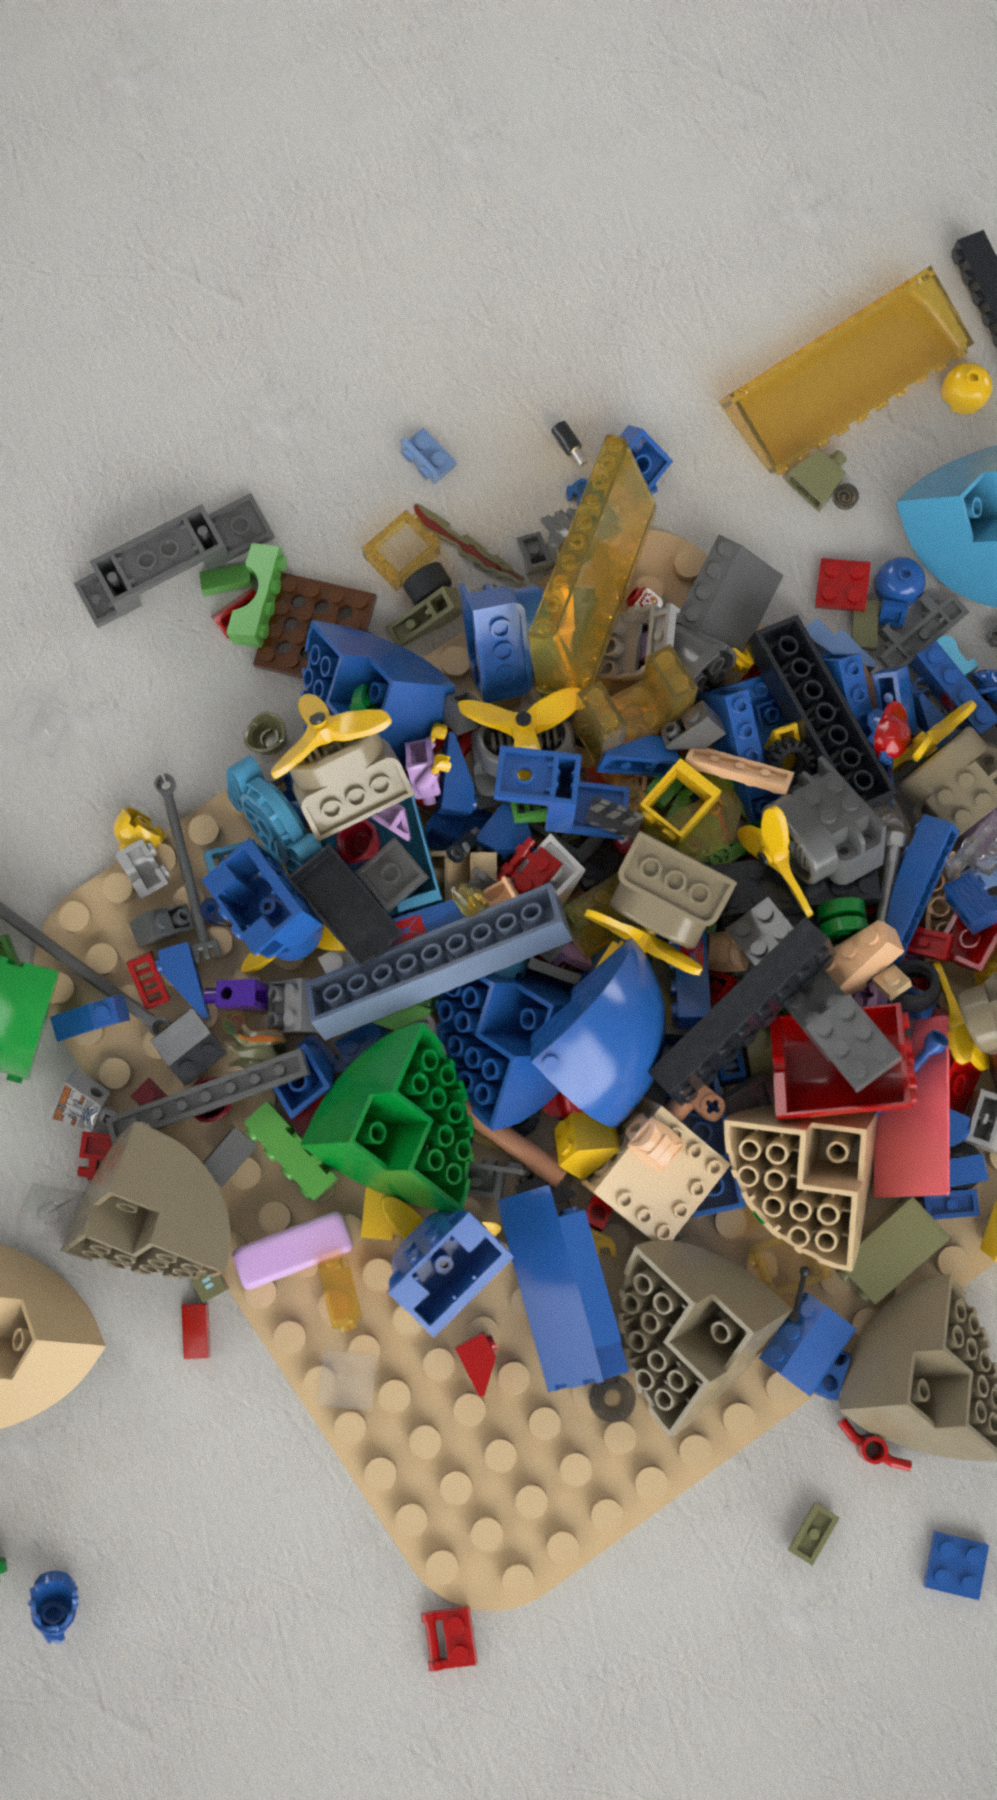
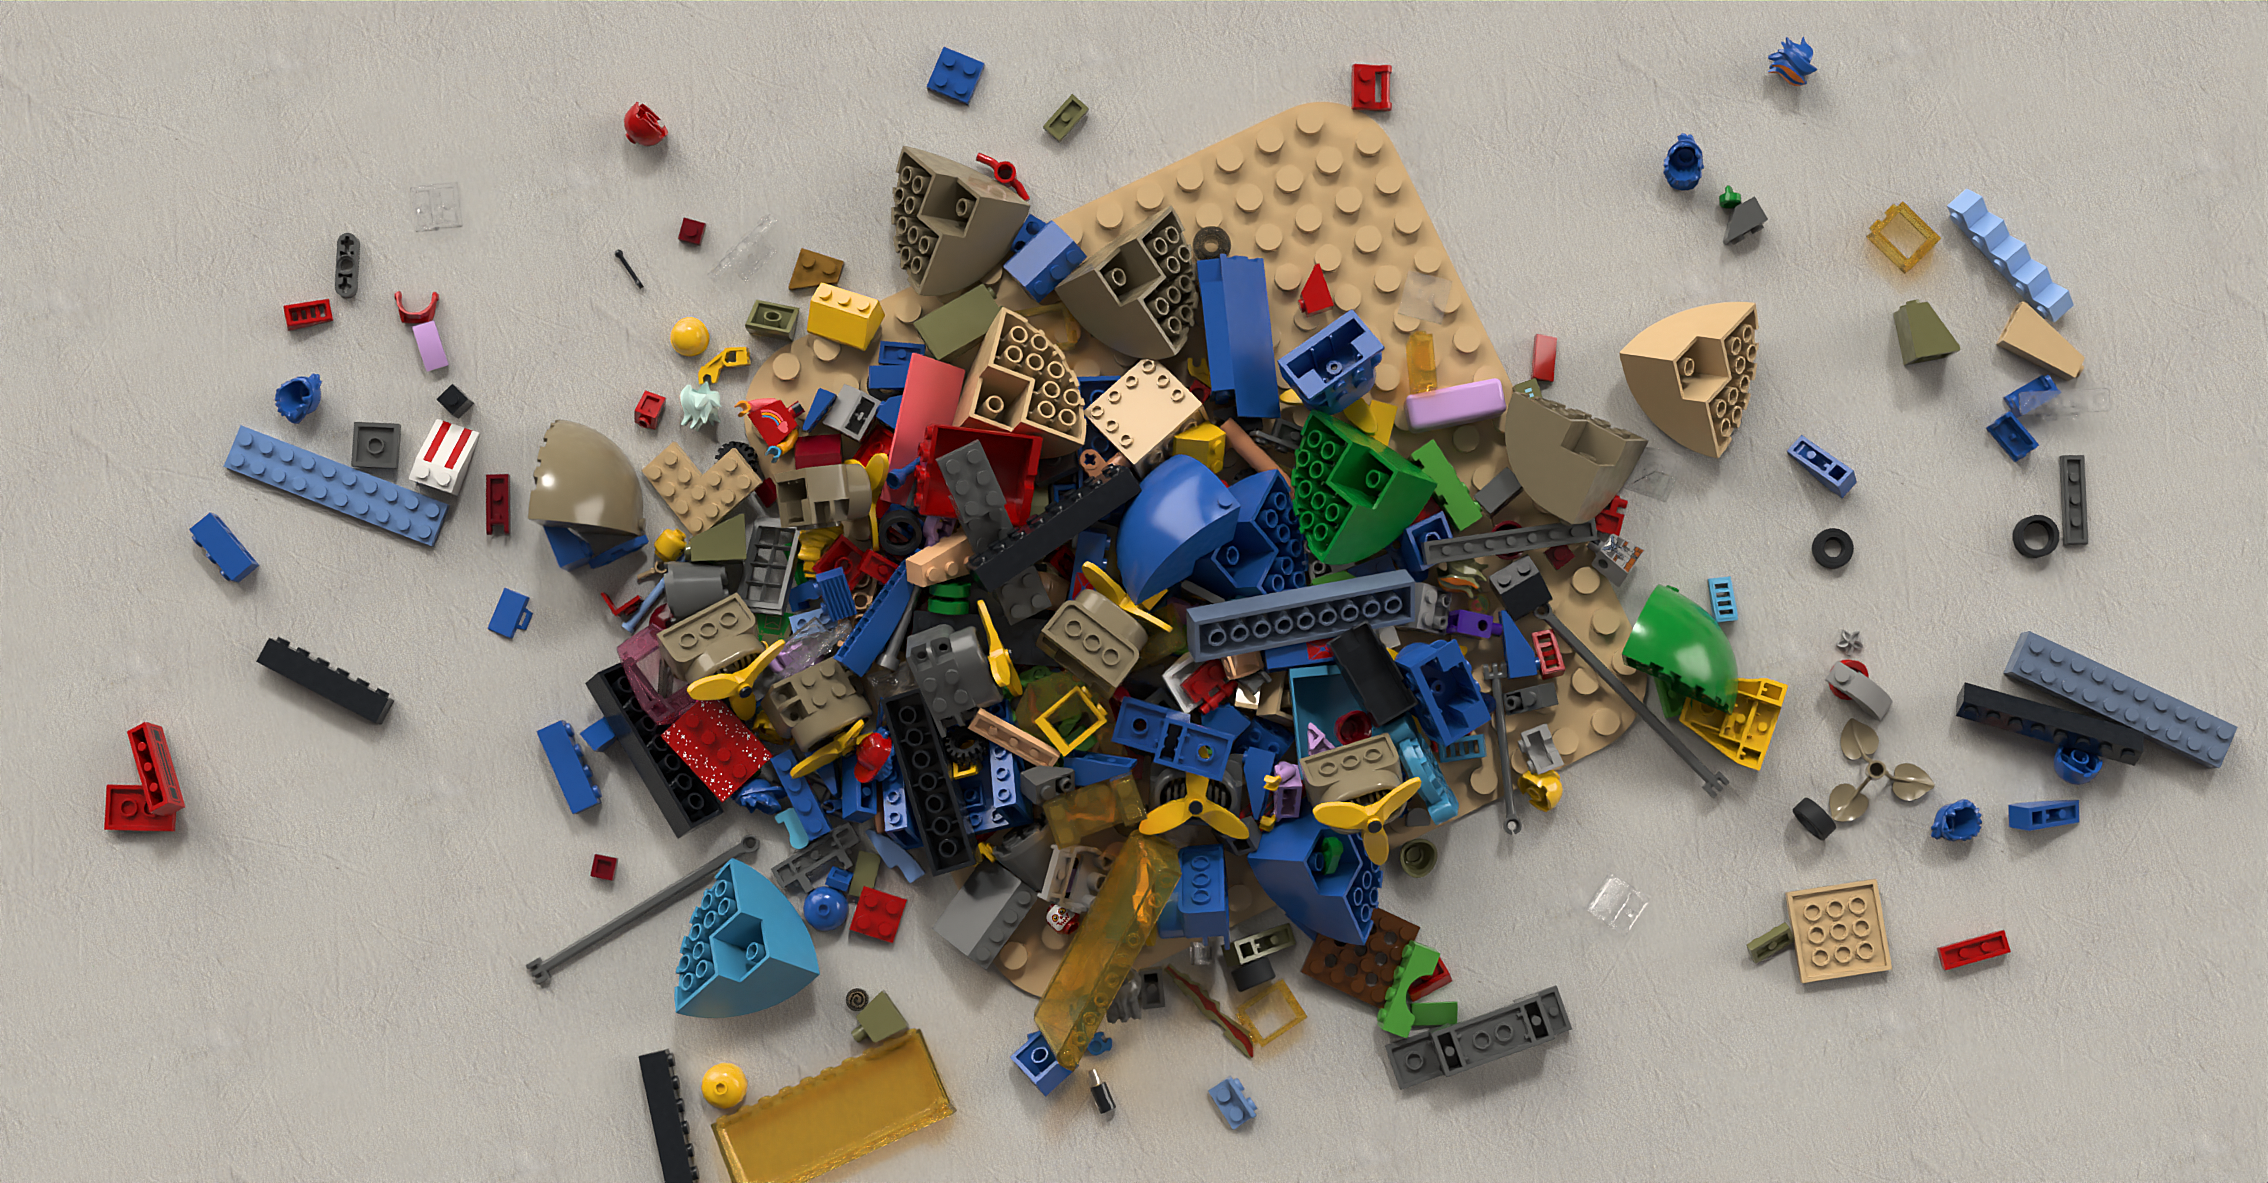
camera: 170 degrees left, 5 degrees up
blue slope [50,995,131,1042] -> none
dark grey tile [355,837,429,912] -> none
black piece [446,827,480,863] -> none
clear yellow piece [450,882,489,917] -> none
clear smoke tile [584,795,644,841] -> none
light nougat piece [625,1112,686,1173] -> none
black hinge [789,1266,810,1322] -> none
tan plate [872,964,912,1001] -> none

